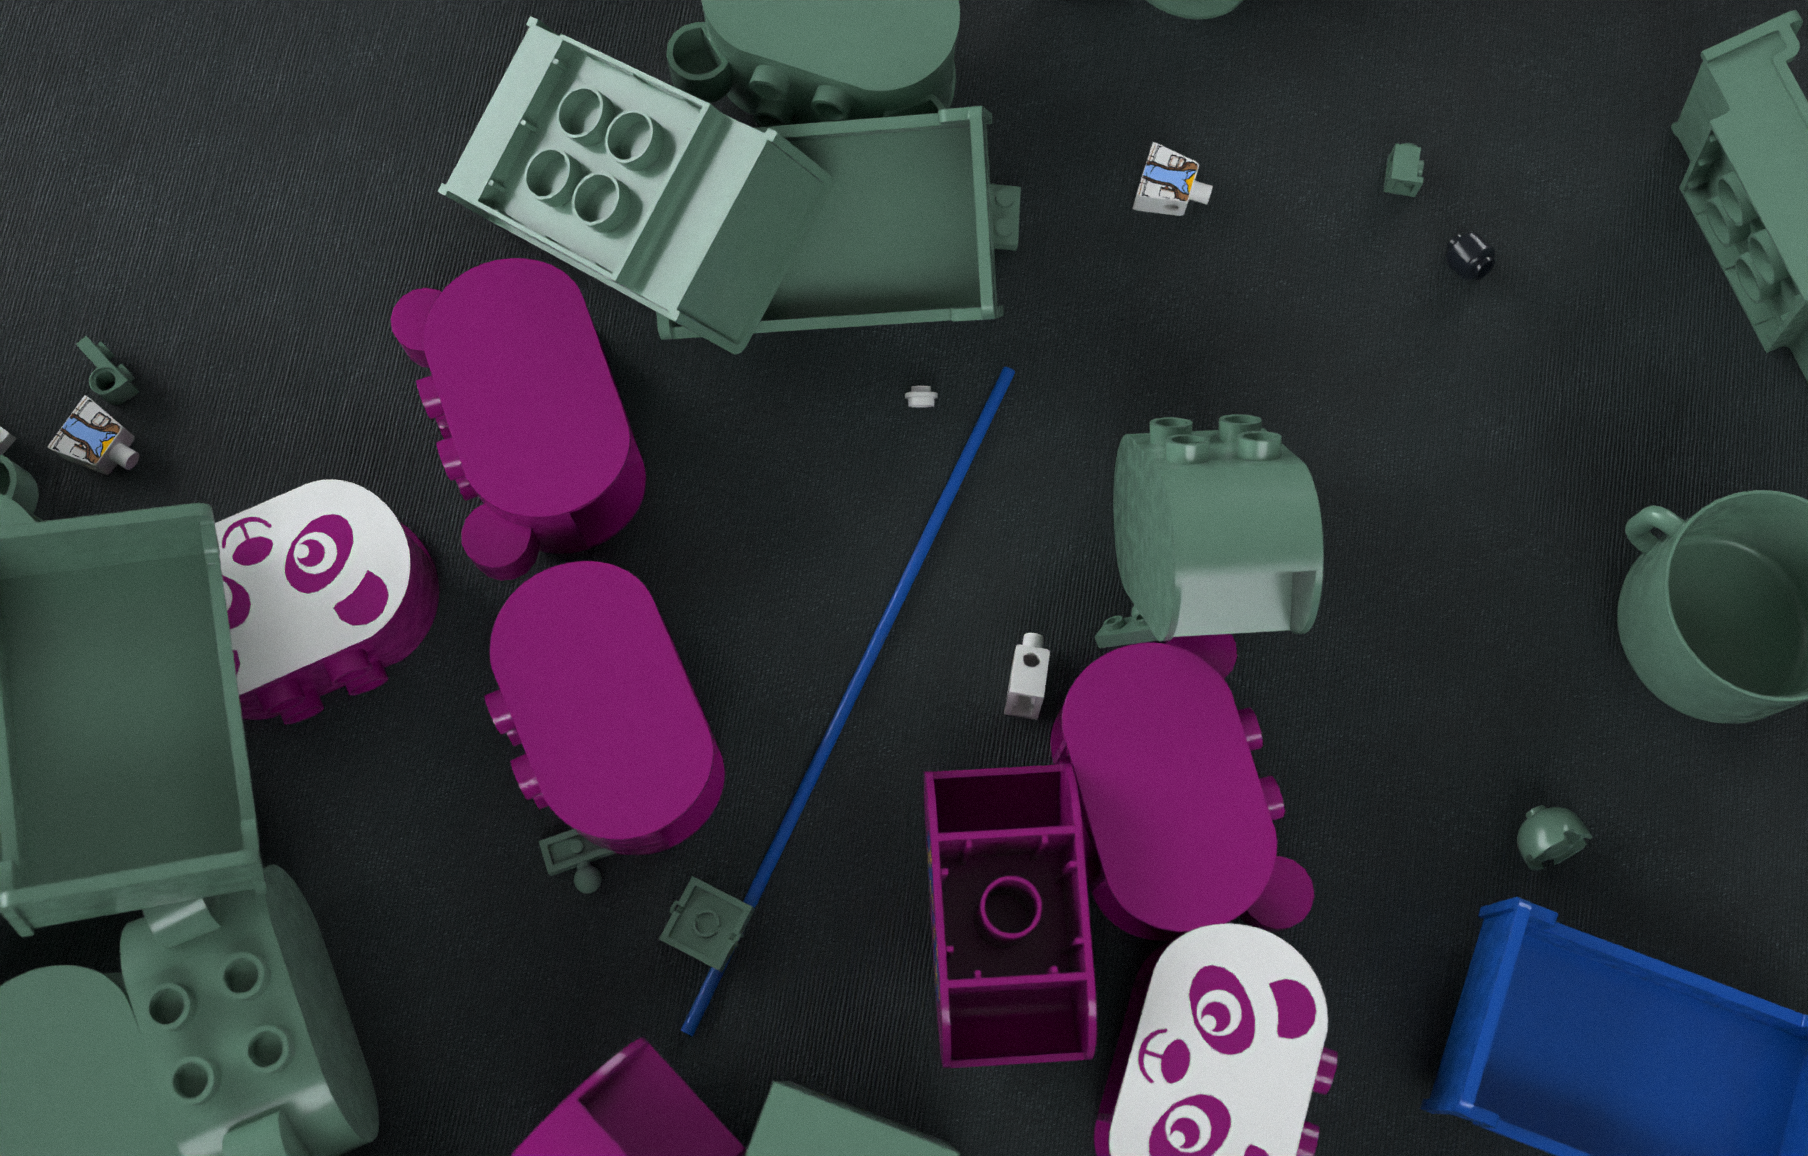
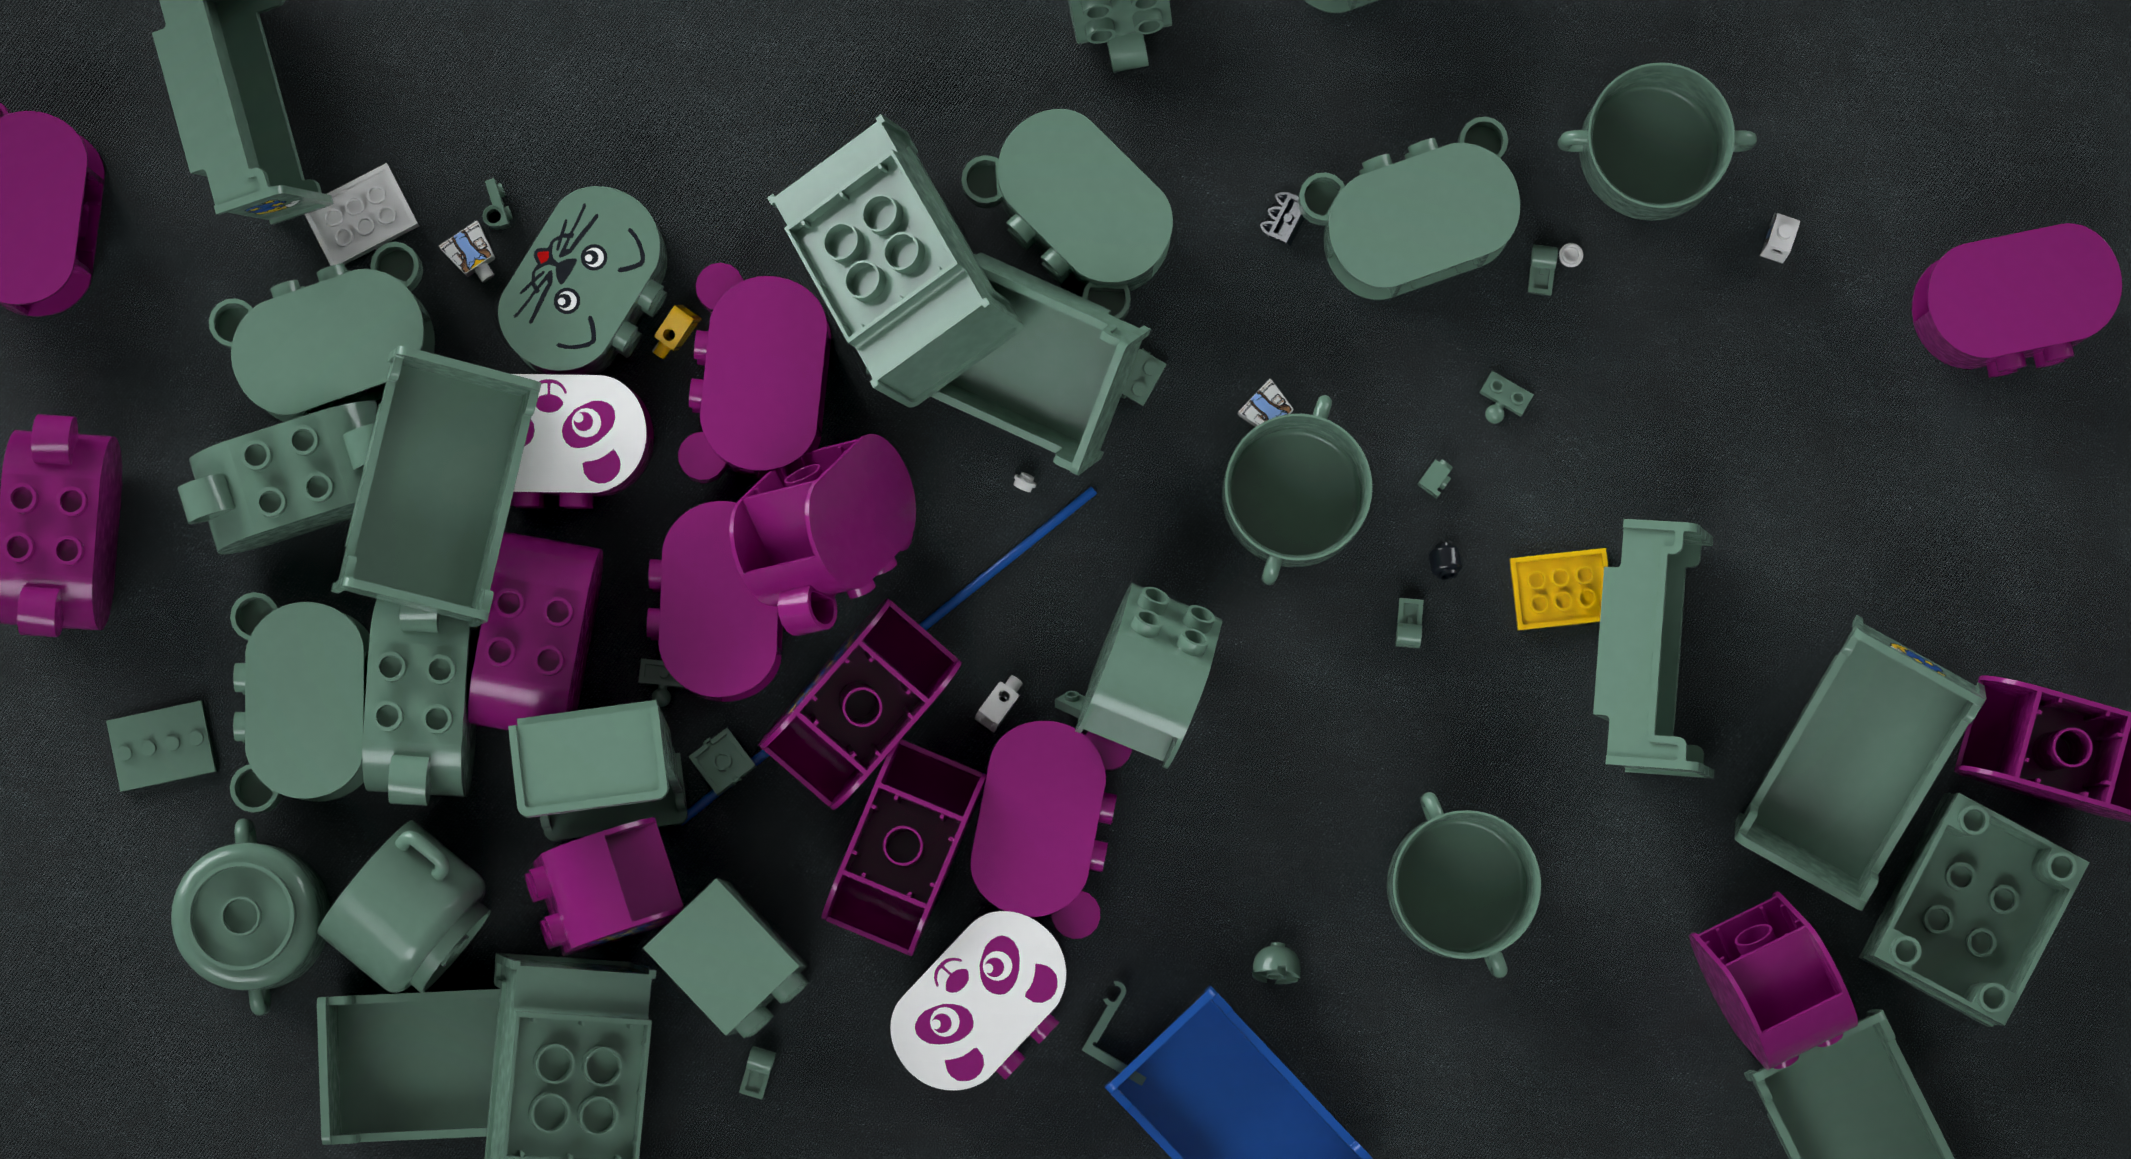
camera: 25 degrees right, 10 degrees up
none -> magenta brick [468,532,603,730]
none -> sand green brick [498,186,668,375]
none -> sand green piece [508,700,688,842]
none -> yellow torso [652,305,702,359]
none -> magenta brick [729,434,916,636]
none -> magenta brick [759,598,962,810]
none -> sand green hinge [1082,981,1147,1086]
none -> sand green piece [1222,395,1372,586]
none -> sand green plate [1395,598,1424,648]
none -> sand green plate [1479,371,1533,424]
none -> yellow plate [1509,548,1608,631]

